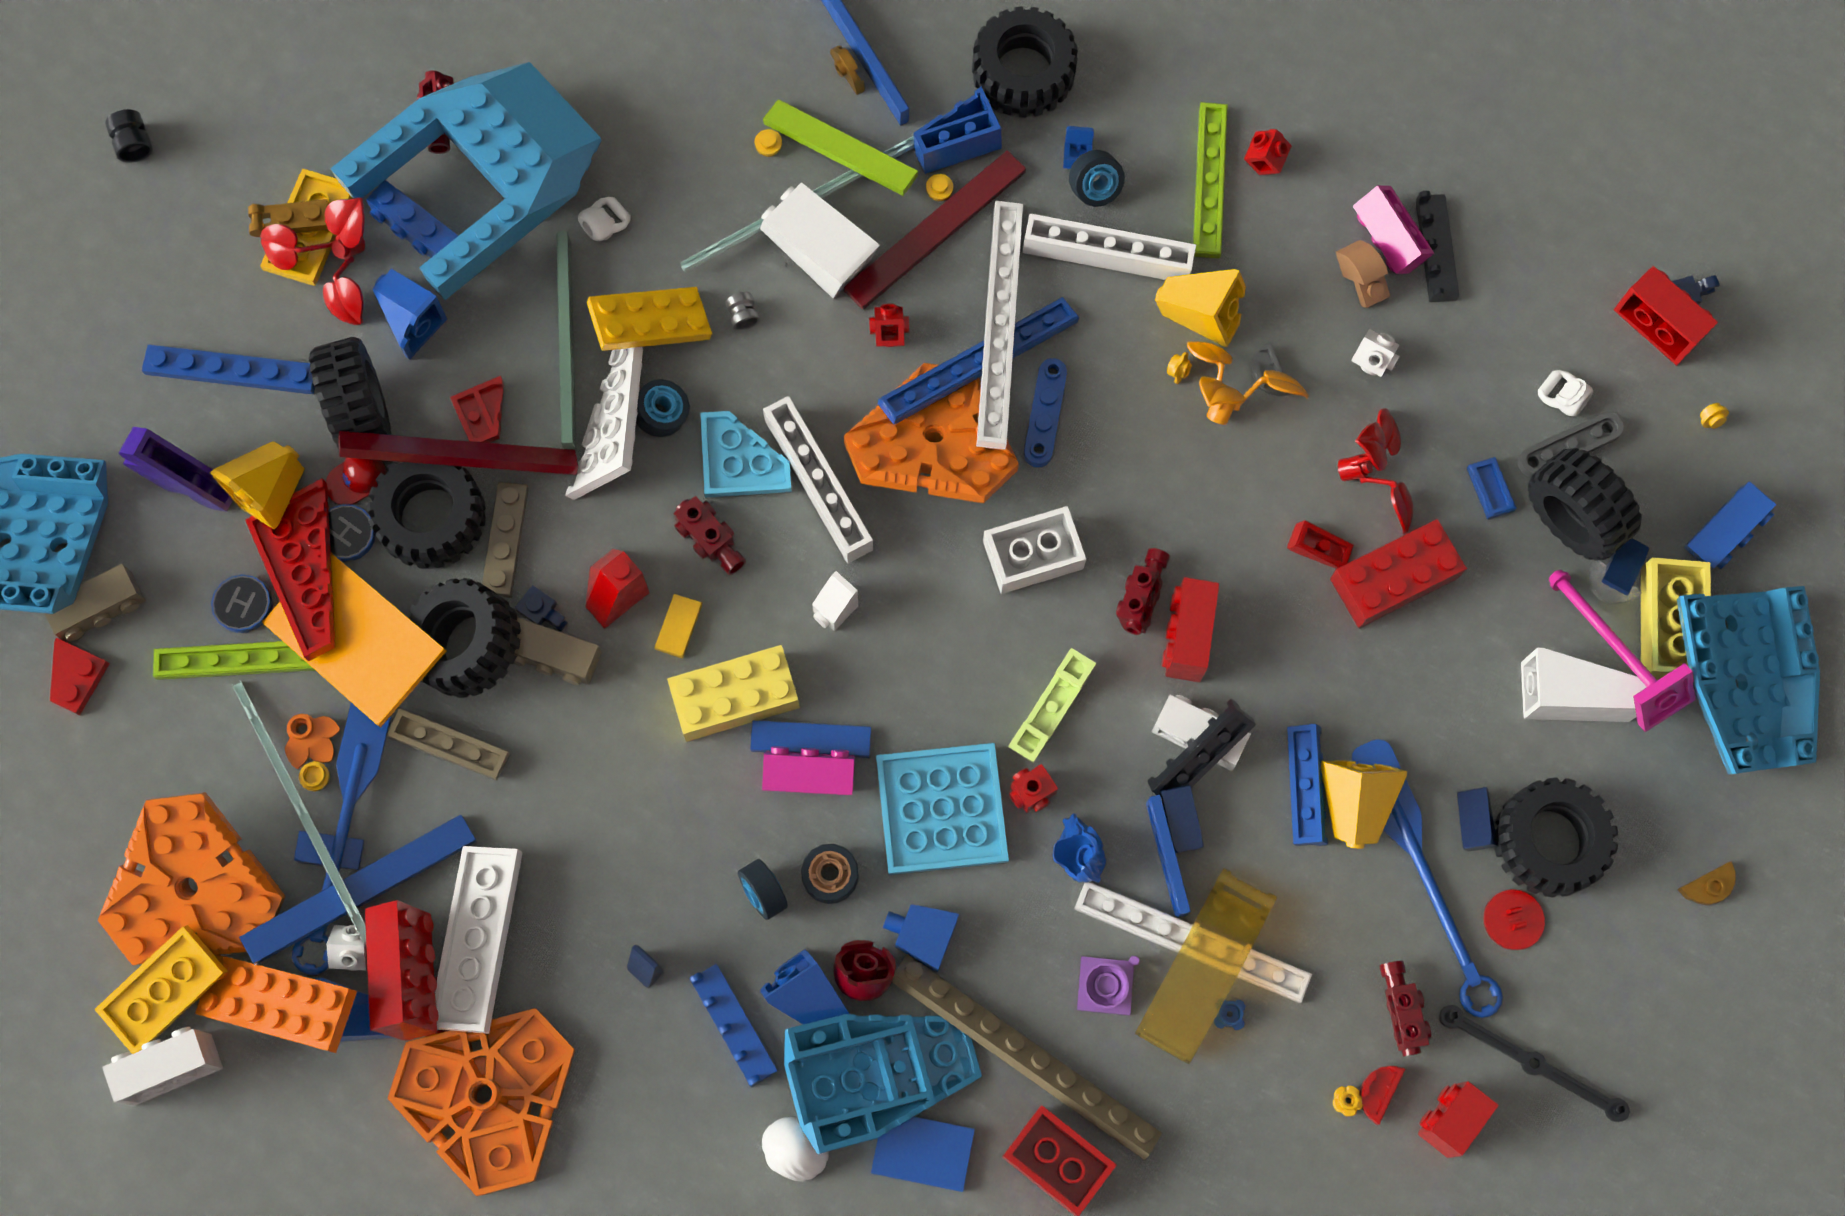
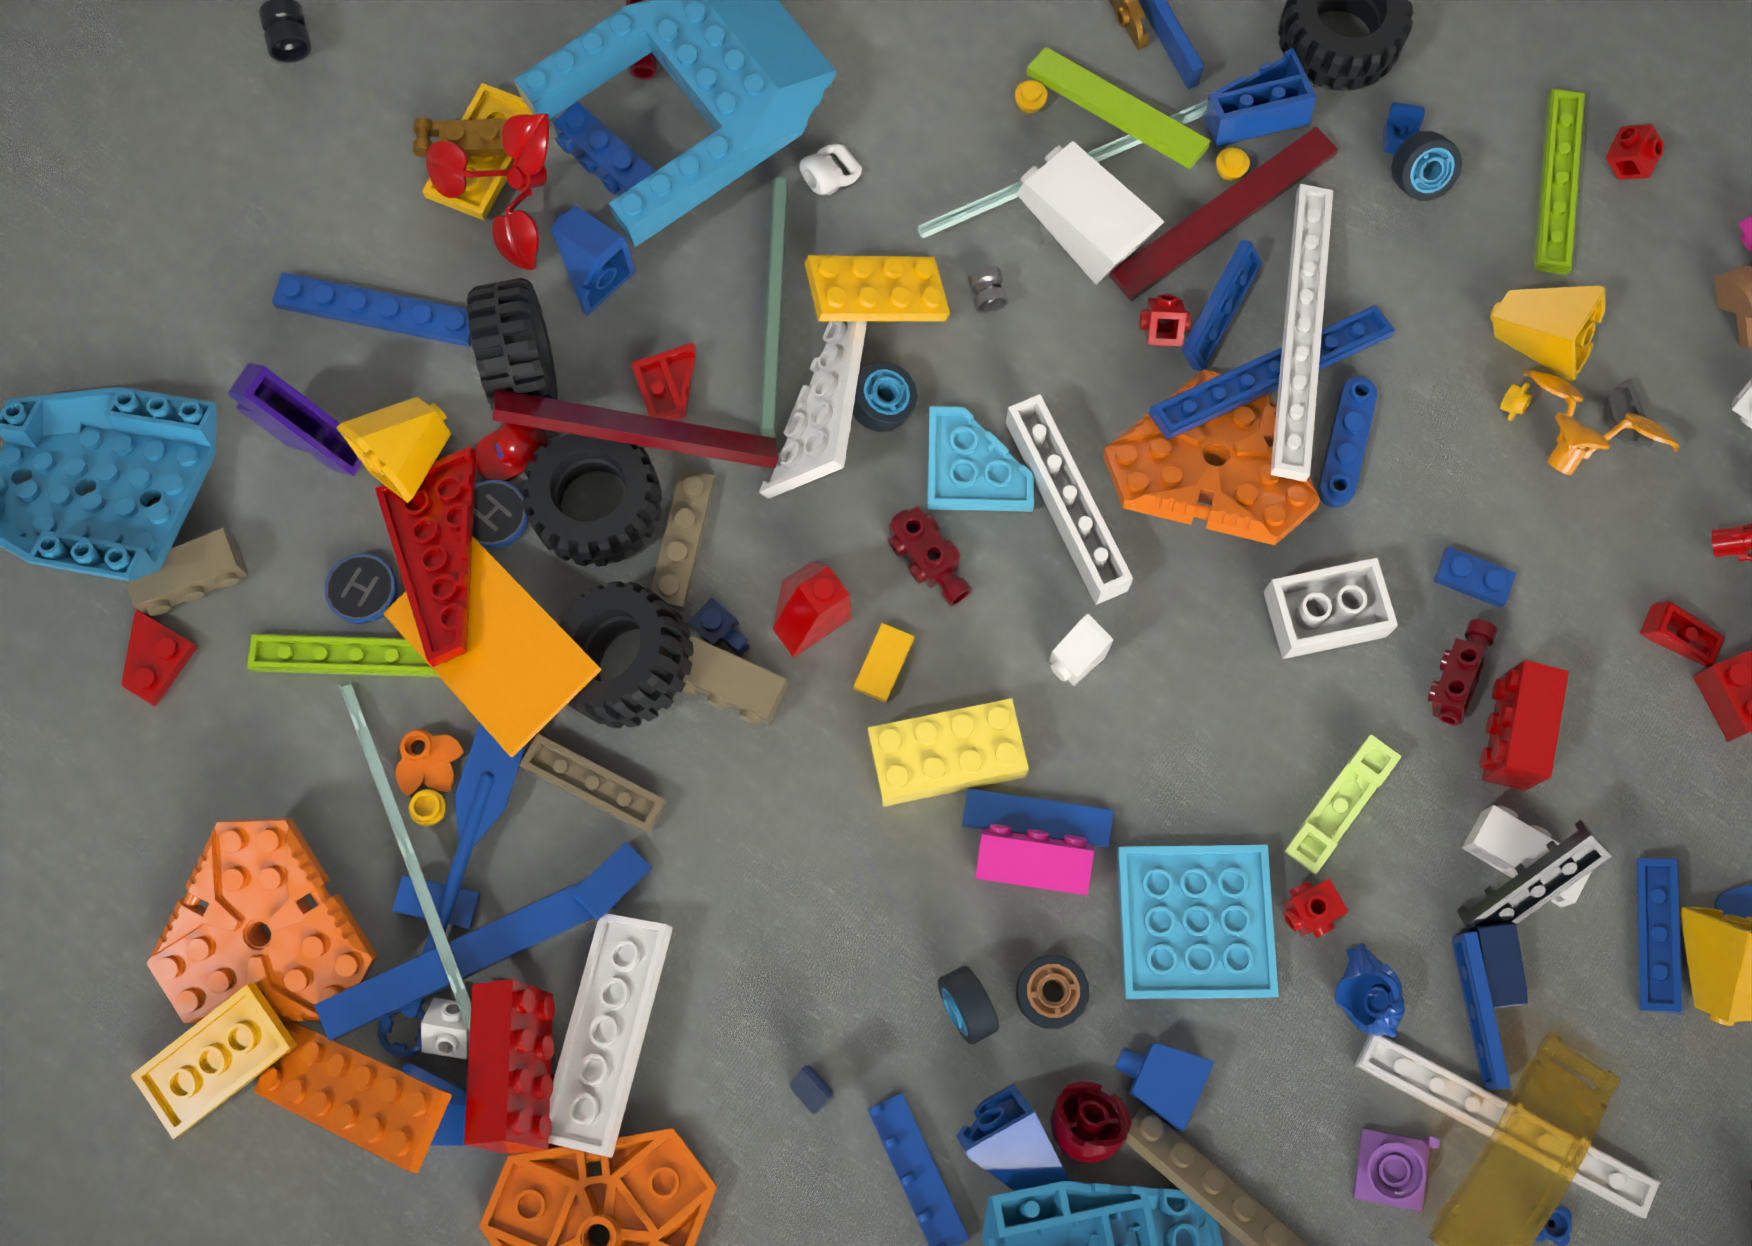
camera: 10 degrees right, 0 degrees up
white brick [102,1027,223,1106] -> none
white brick [1023,214,1196,280] -> none
none -> blue tile [572,842,652,921]
none -> blue tile [1181,240,1262,371]
none -> blue plate [1433,546,1516,608]

